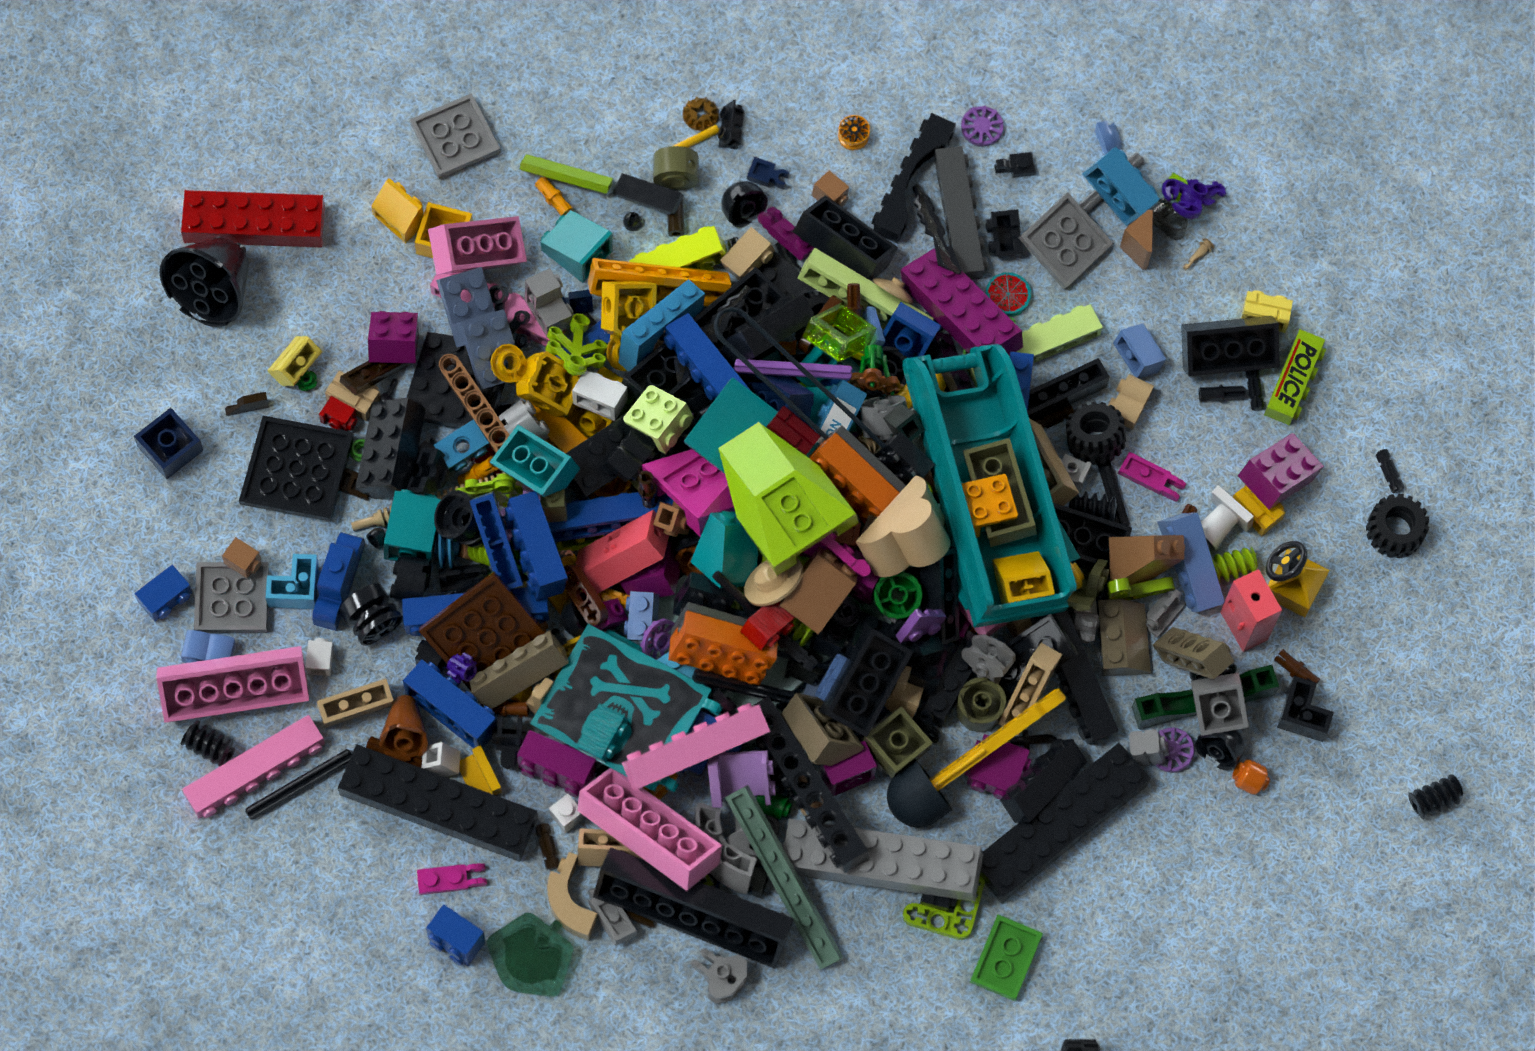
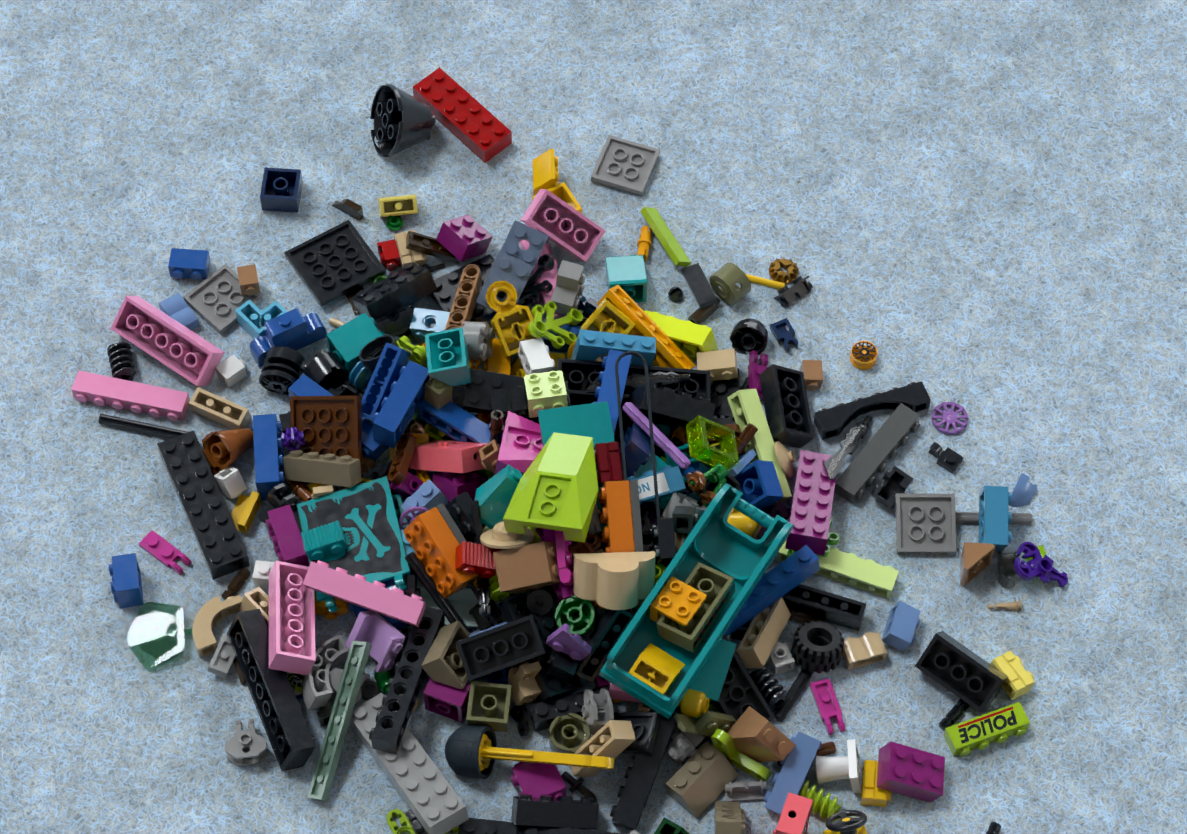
camera: 50 degrees right, 10 degrees down
red tile [985,272,1031,317] -> none
black axle [1198,384,1246,403] -> none

